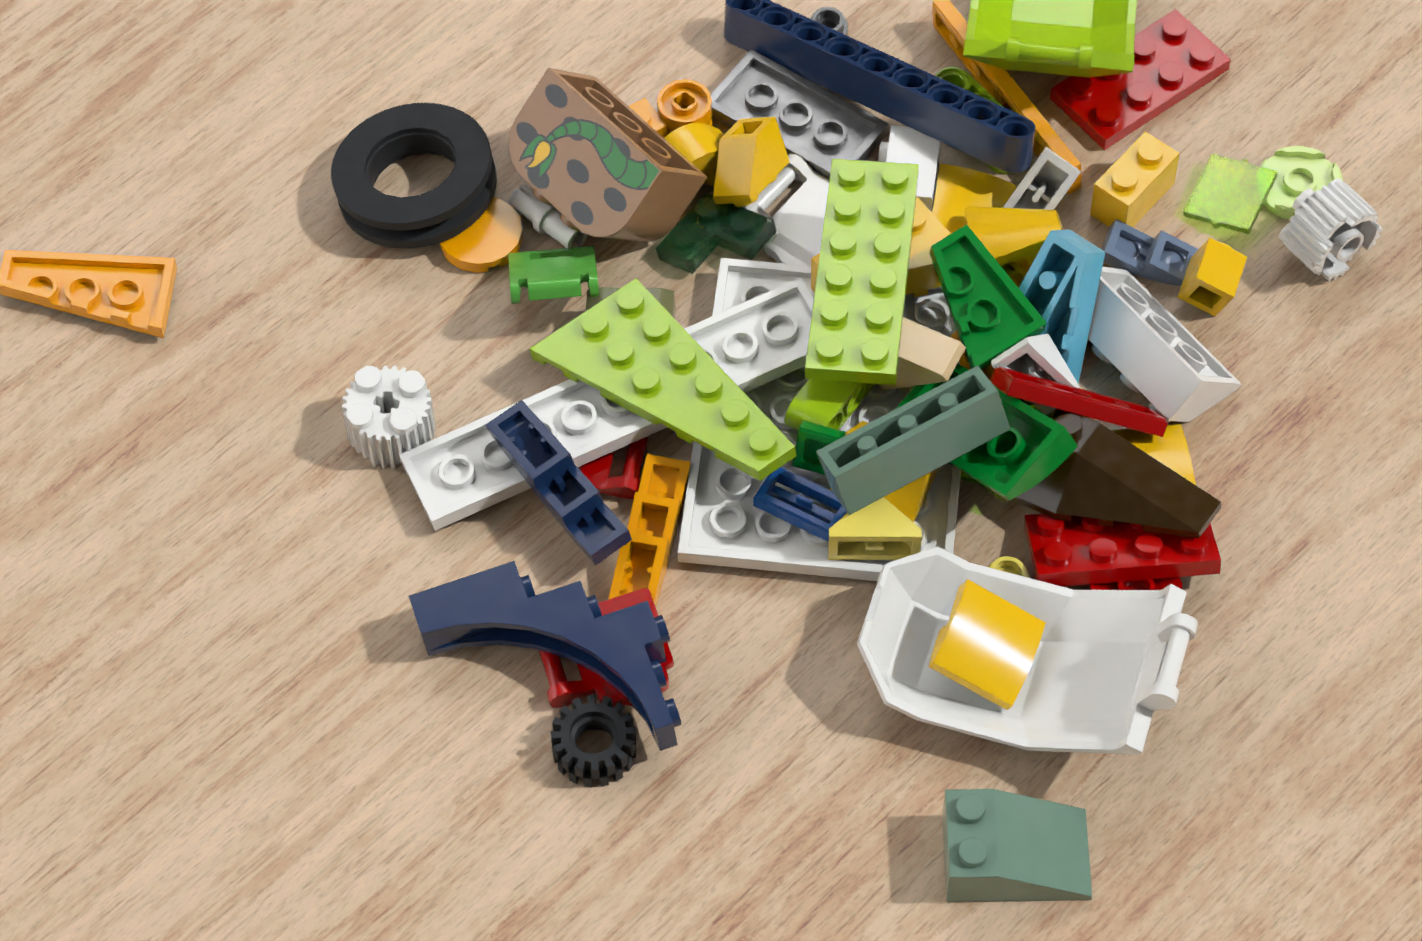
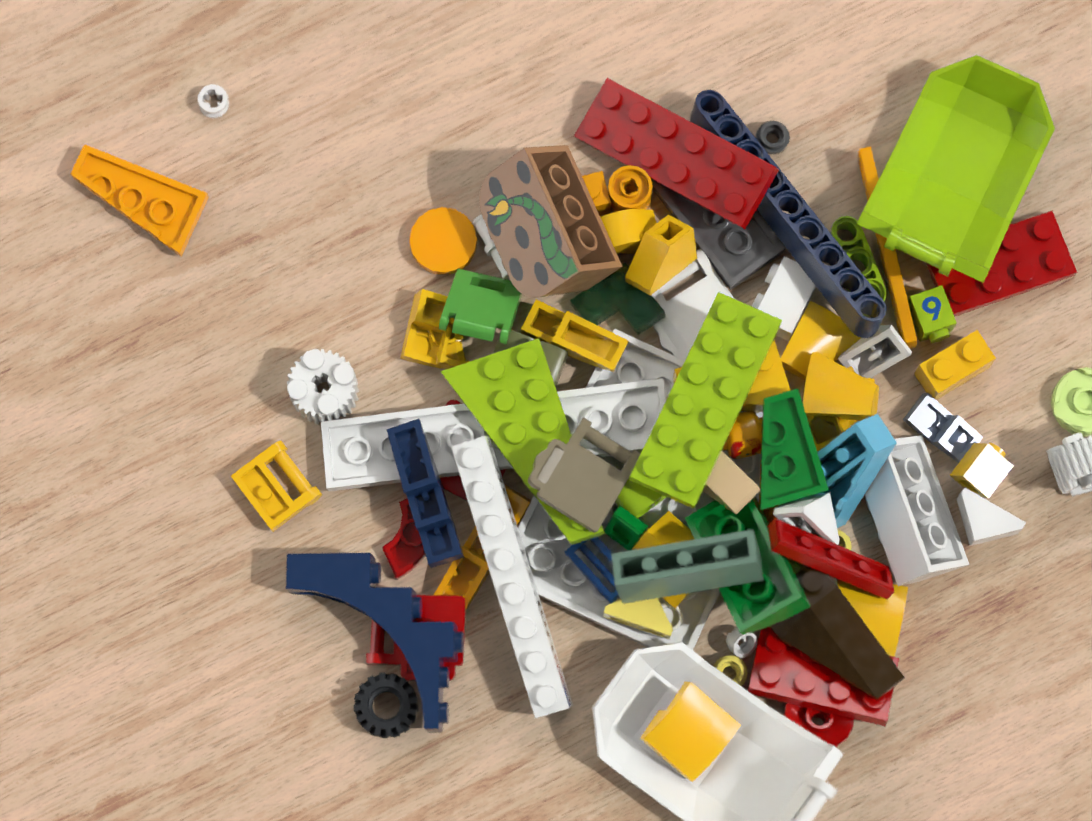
camera: 20 degrees right, 20 degrees up
black tyre [331,103,497,249] -> none
clear neon green piece [1183,154,1278,234] -> none
none -> white bush [198,84,229,118]
none -> yellow plate [231,440,323,532]
none -> red tile [382,498,426,580]
none -> yellow slope [400,289,469,370]
none -> white brick [451,436,573,718]
none -> yellow slope [521,299,629,372]
none -> dark tan piece [528,417,641,533]
none -> red plate [574,78,779,230]
none -> light orange head [722,411,763,459]
none -> white hinge [726,627,757,658]
none -> lime brick [908,285,957,343]
none -> white slope [956,488,1026,546]

